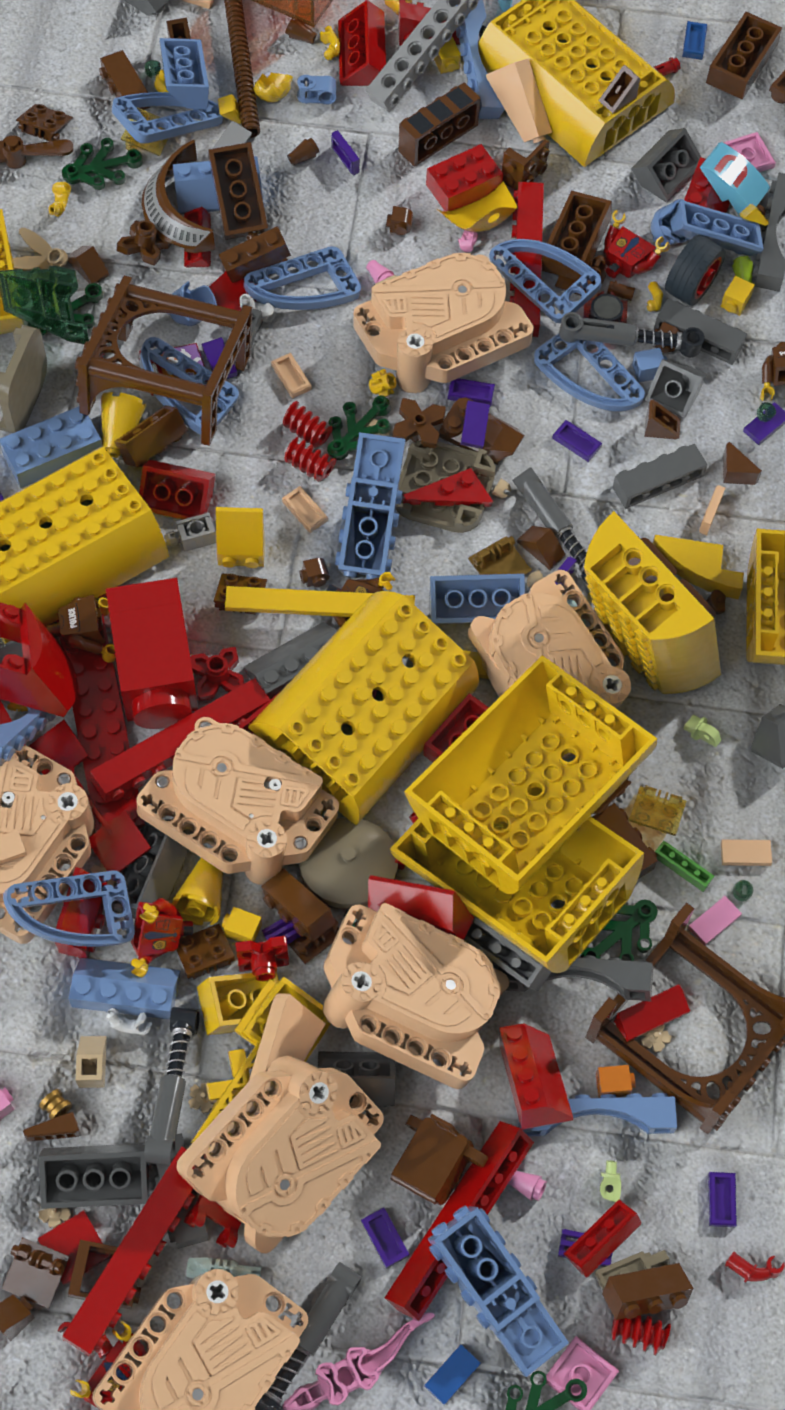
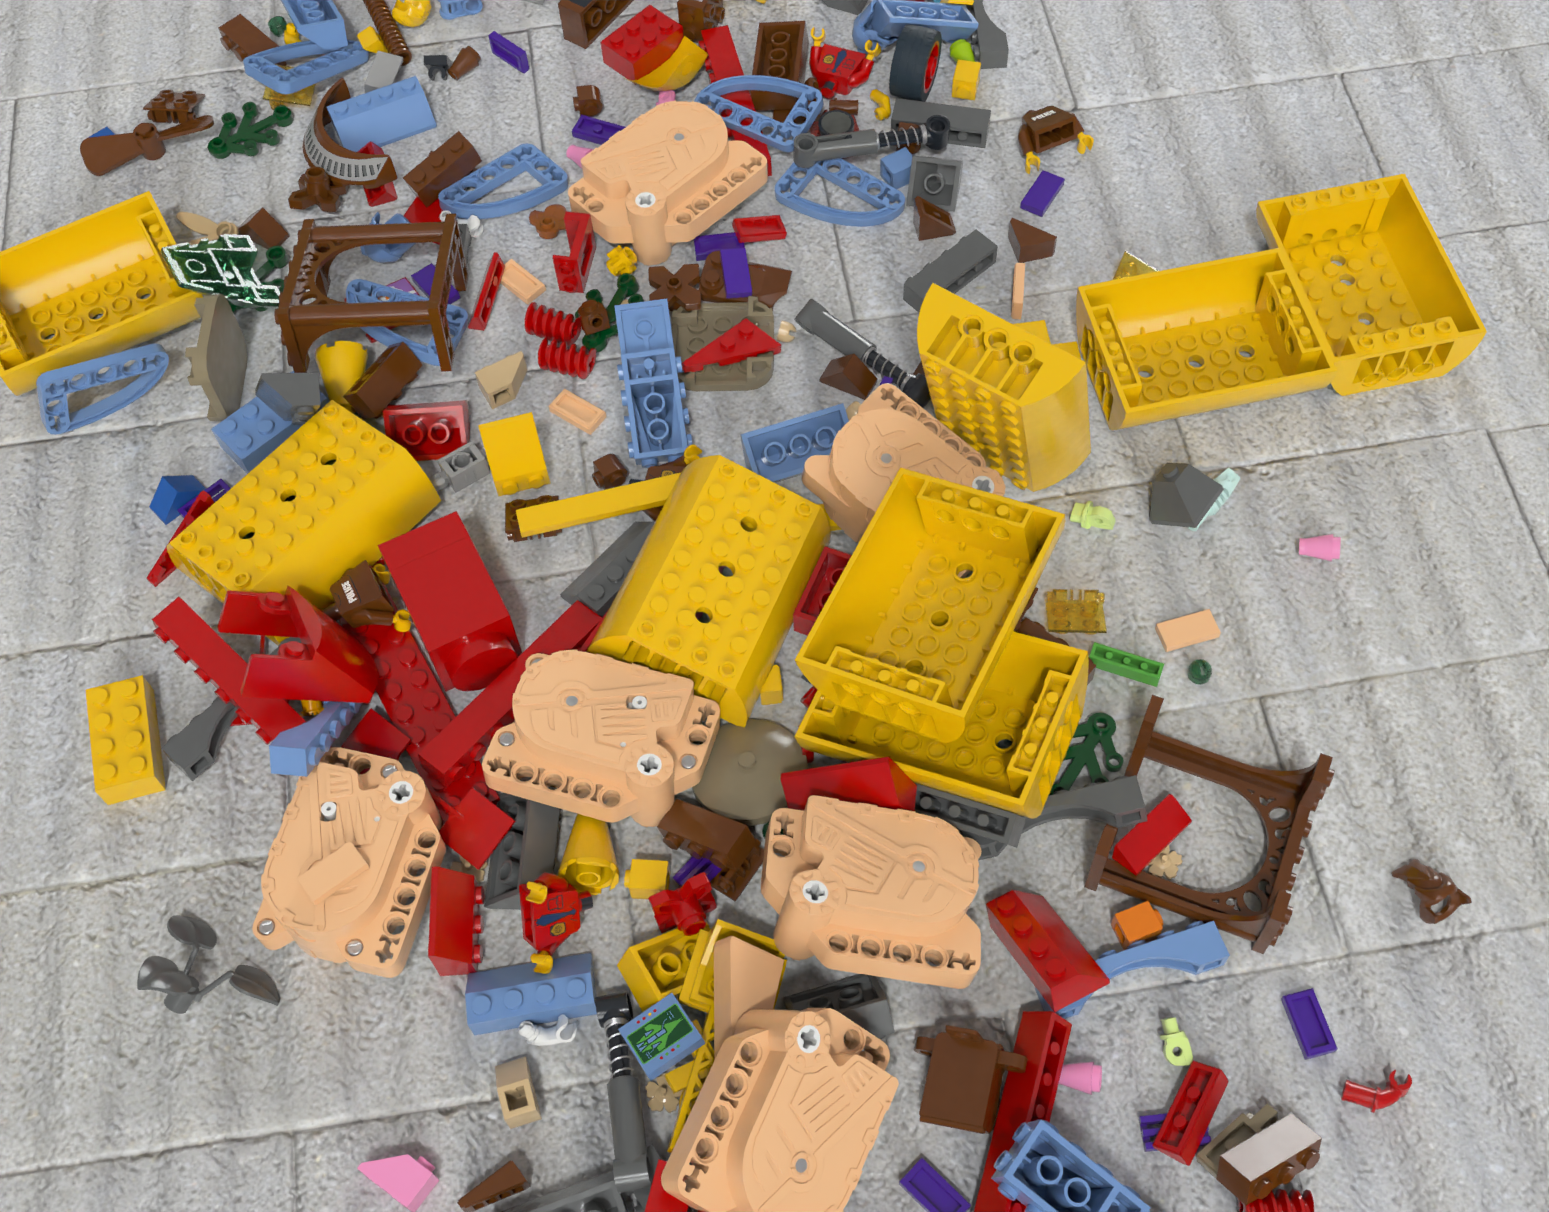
camera: 10 degrees left, 5 degrees down
medium blue beam [3,871,135,947] -> none
pearl gold wheel [39,1089,72,1119] -> none
yellow piece [48,182,71,217] -> none
reddish brown hinge [176,923,235,980] -> none
red plant [190,647,245,701] -> none
reddish brown brick [208,142,268,240] -> none
pearl gold hinge [468,536,532,575] -> none
dark purple tile [552,420,602,462] -> none
bright pink tile [688,896,742,946] -> none
hinge [756,402,776,422] -> none
none -> dark grey slope [255,373,321,425]
none -> black tile [424,55,452,81]
none -> red slope [468,252,505,331]
none -> tan slope [474,351,527,409]
none -> dark orange plate [529,204,566,239]
none -> red panel [552,211,596,293]
none -> dark purple tile [572,115,626,145]
none -> reddish brown plate [578,300,610,335]
none -> tile [618,993,705,1081]
none -> red plate [732,215,787,243]
none -> yellow slope [760,665,783,705]

